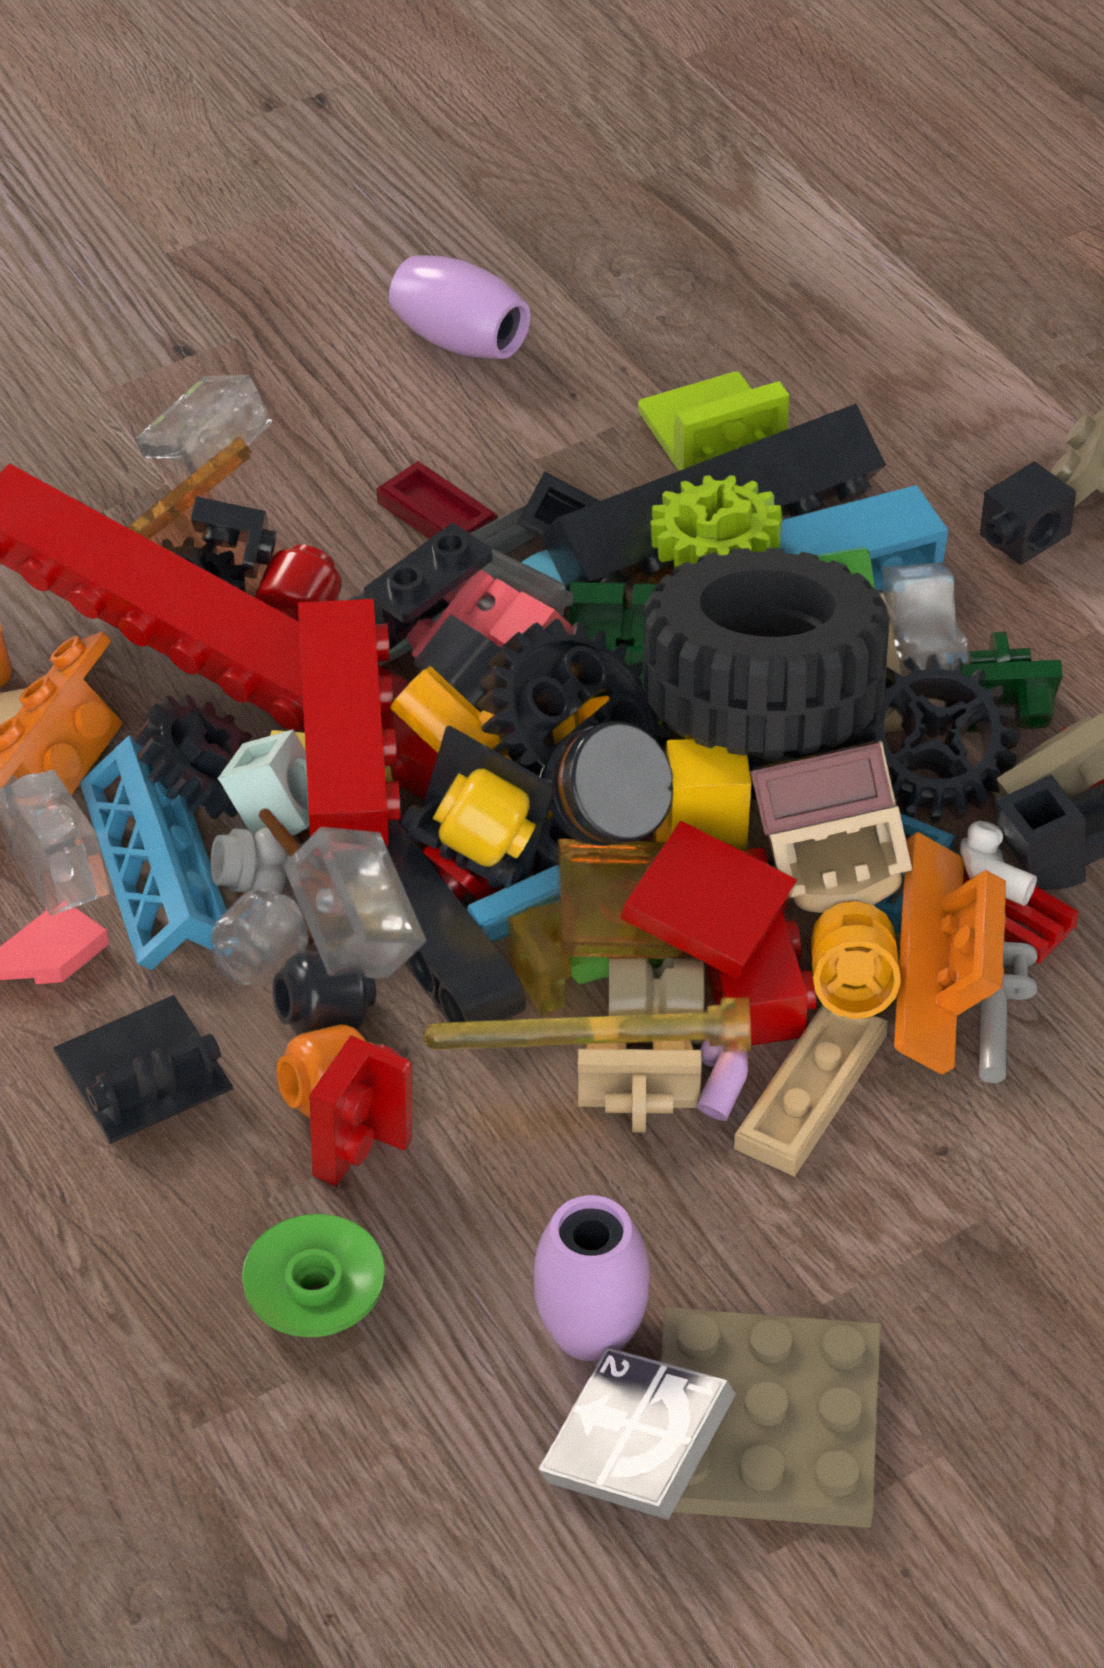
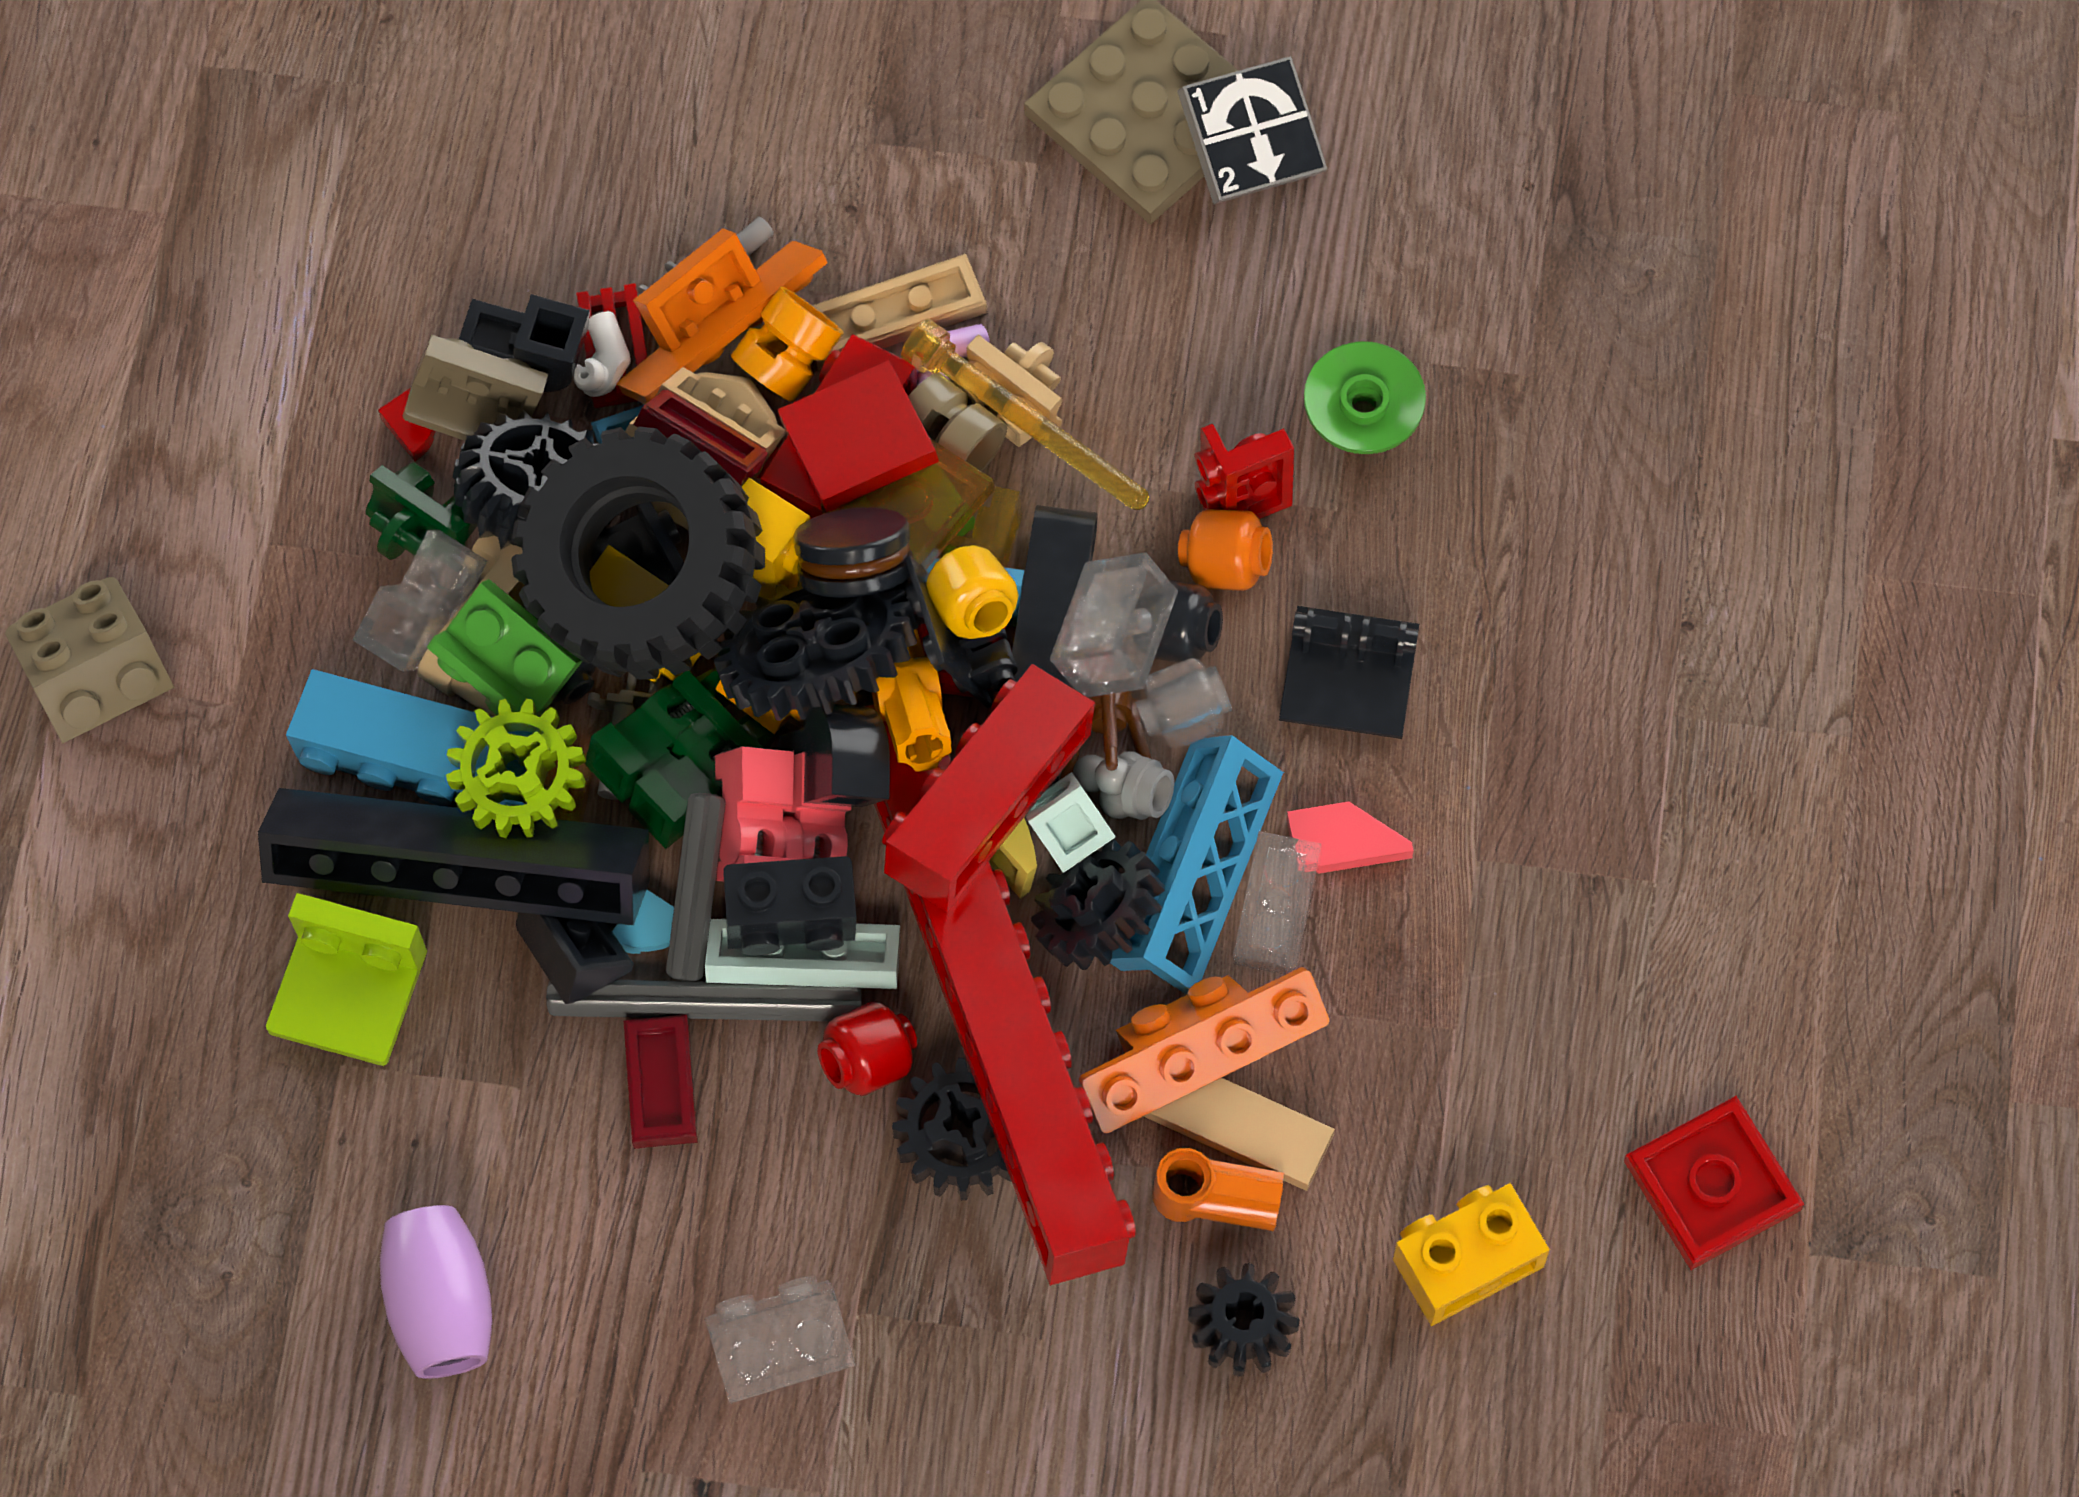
camera: 140 degrees left, 20 degrees up
clear orange tile [127,436,252,539] -> none
black bracket [191,496,277,579] -> none
lavender piece [533,1195,650,1361] -> none
black brick [980,461,1076,565] -> none

